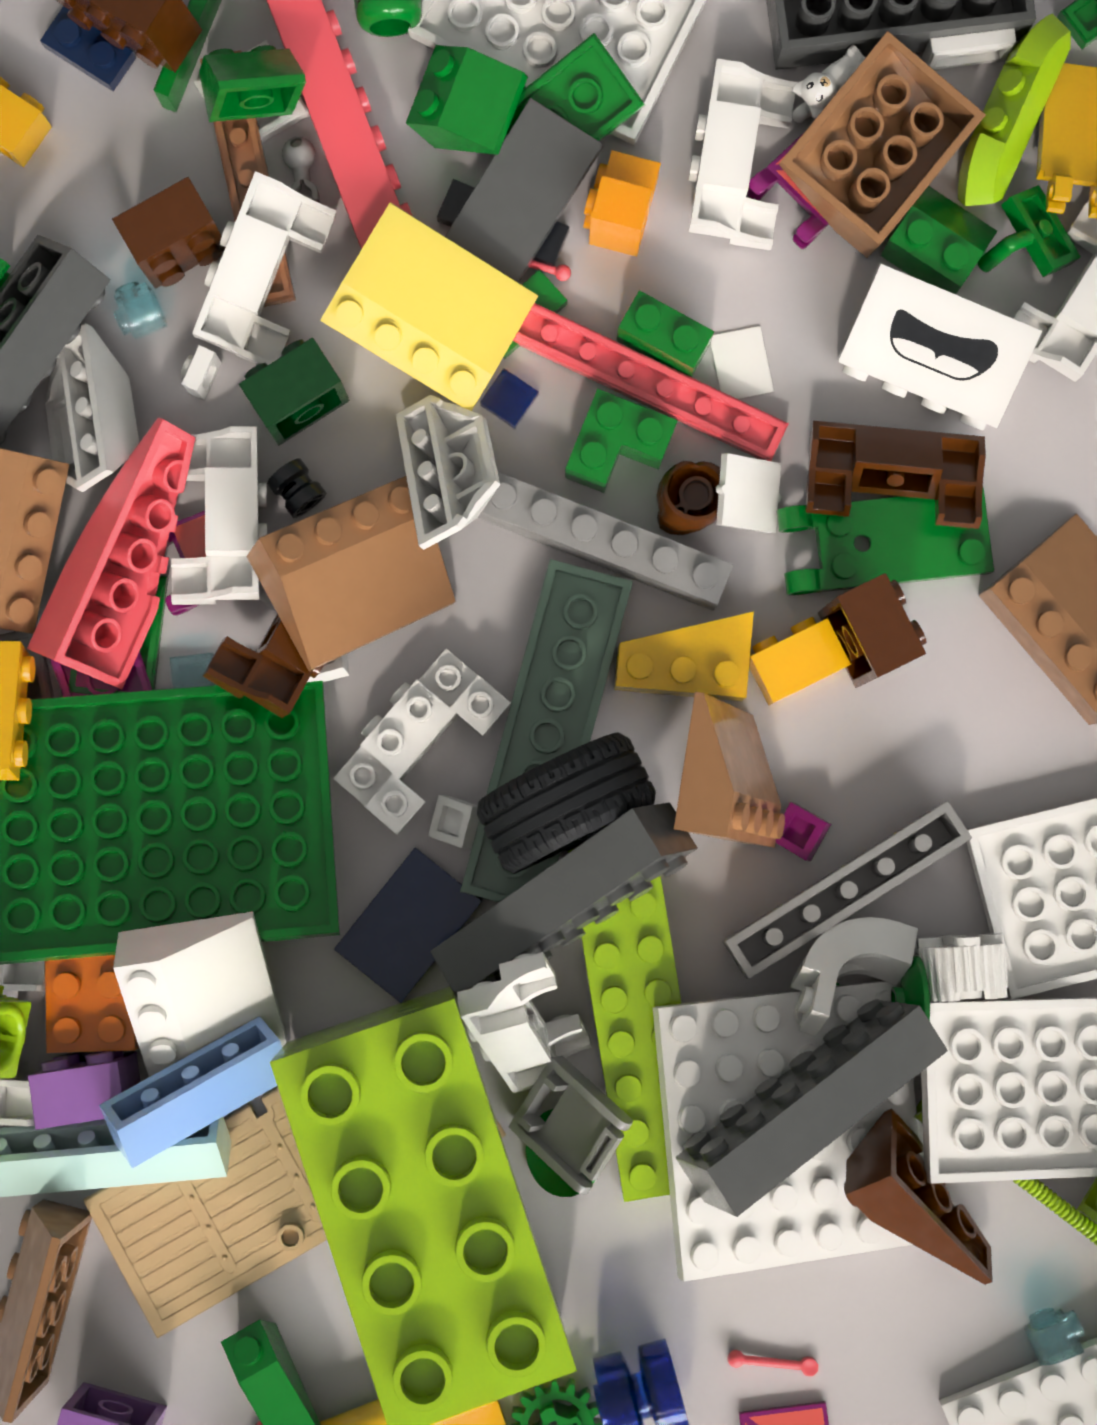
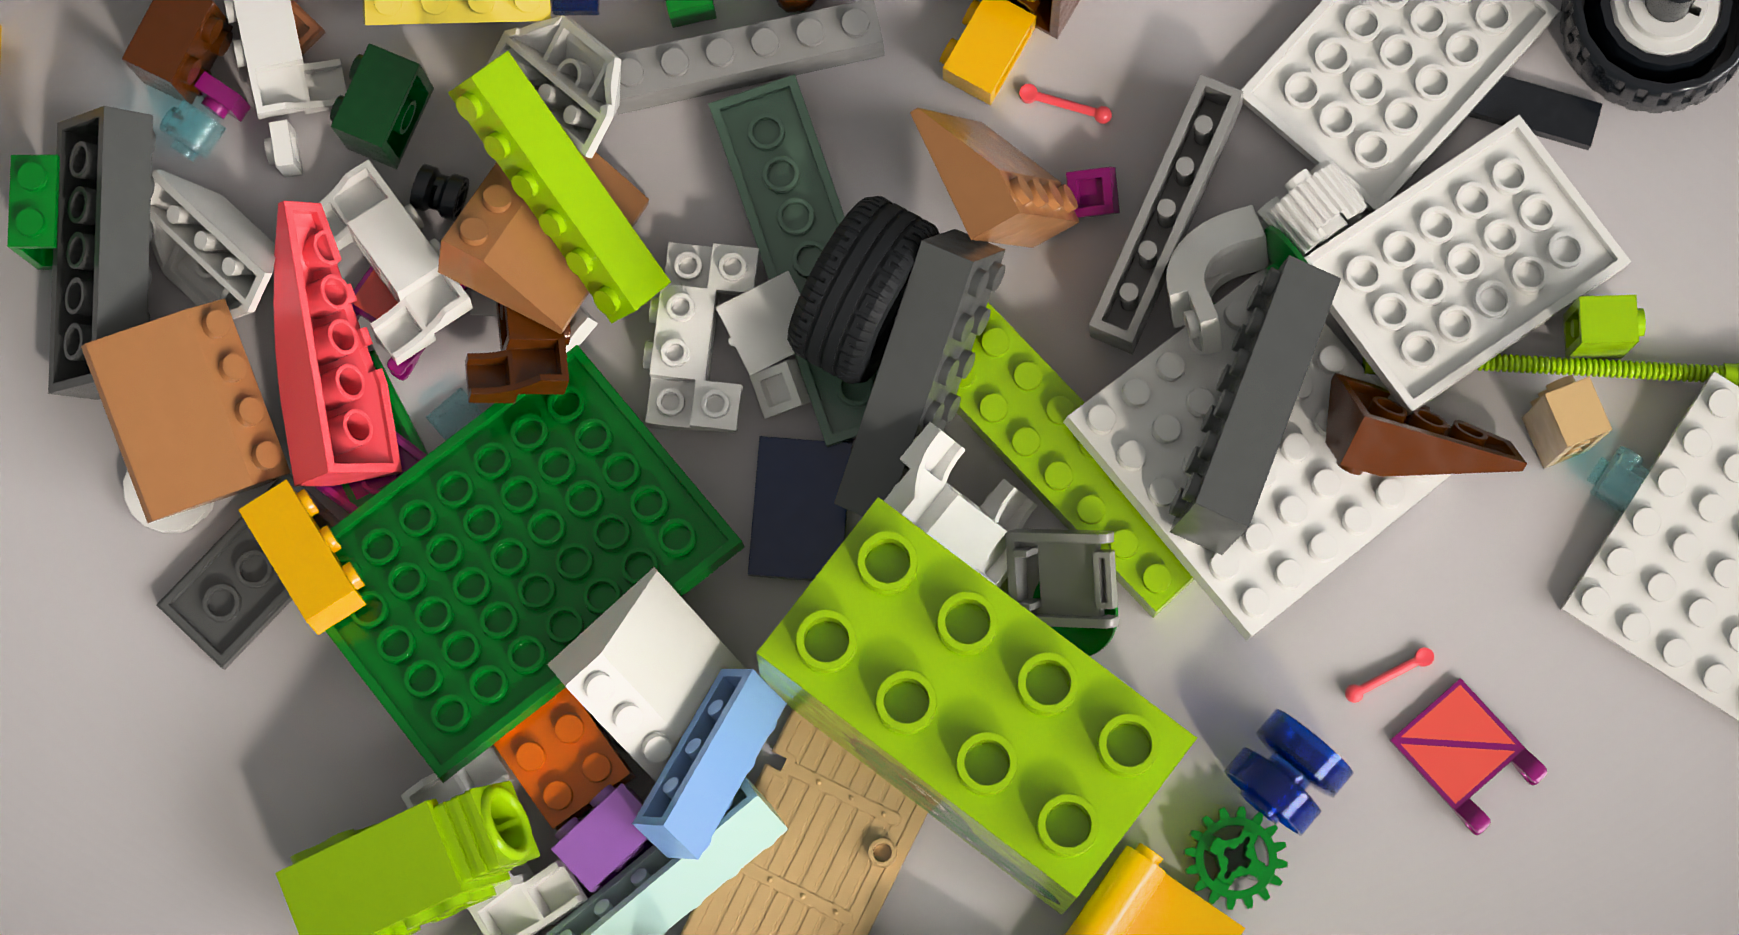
camera: 20 degrees left, 5 degrees down
yellow wedge [614,611,754,701] -> none
none -> magenta plate [194,71,251,122]
none -> lime brick [448,51,671,324]
none -> white piece [716,271,800,376]
none -> coral hinge [1019,84,1112,124]
none -> tan brick [1522,375,1613,469]

